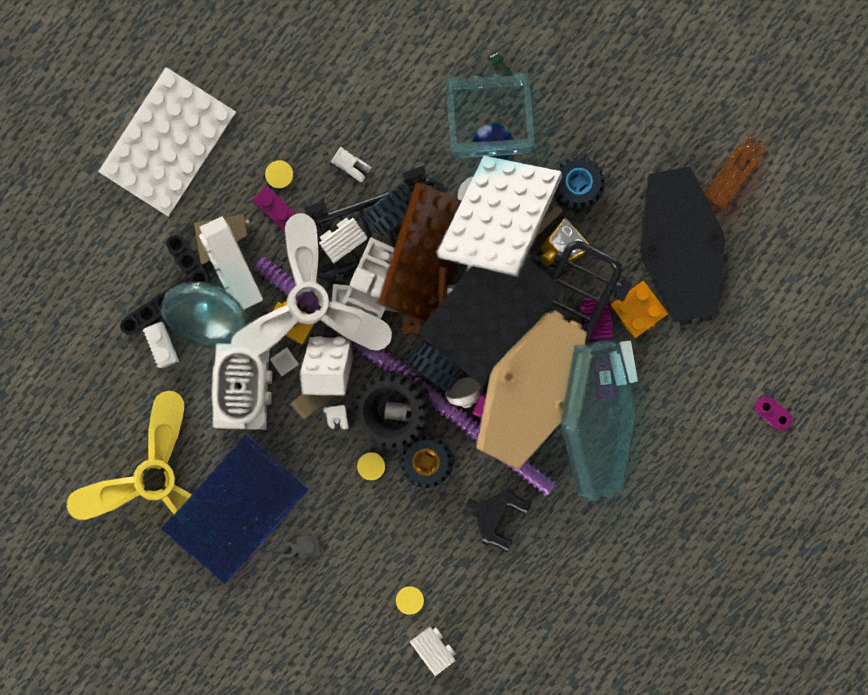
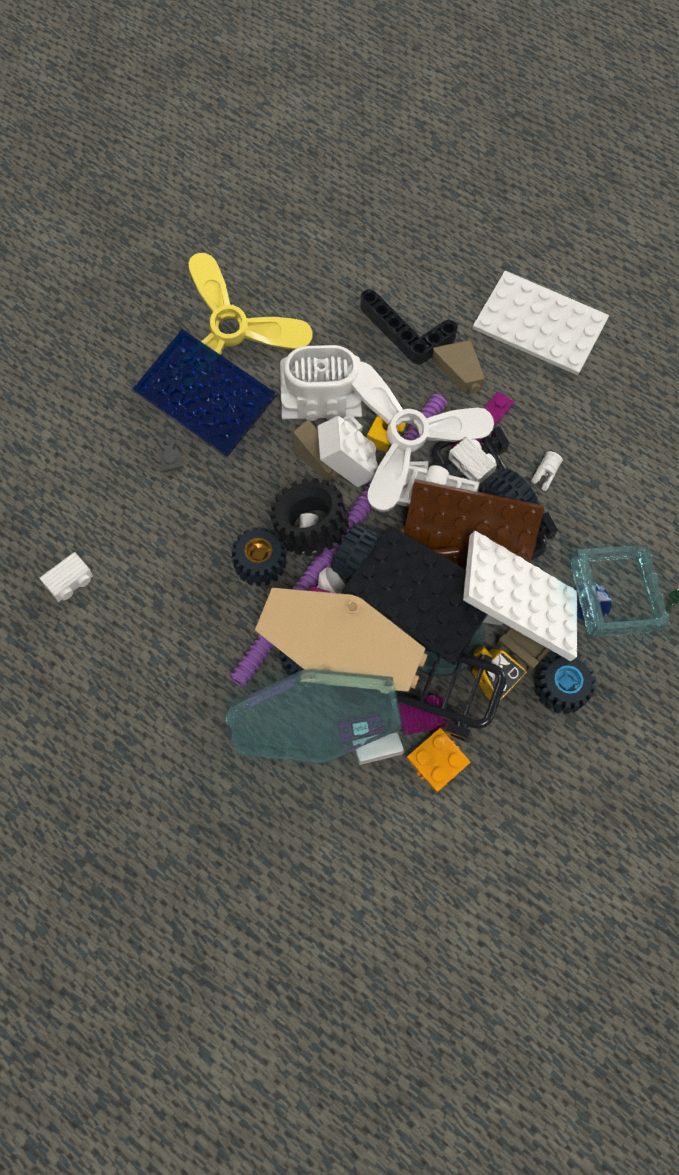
camera: 85 degrees right, 20 degrees down
white brick [143,322,179,368] -> none
clear light blue dish [161,283,245,345] -> none
white brick [199,216,263,311] -> none
light yellow piece [265,160,293,189] -> none
white hinge [324,405,349,429] -> none
light yellow piece [357,452,385,480] -> none
light yellow piece [396,586,424,615] -> none
black connector [465,489,531,552] -> none
black container [640,167,725,326] -> none
clear orange hinge [703,135,766,210] -> none
magenta plate [755,397,793,431] -> none

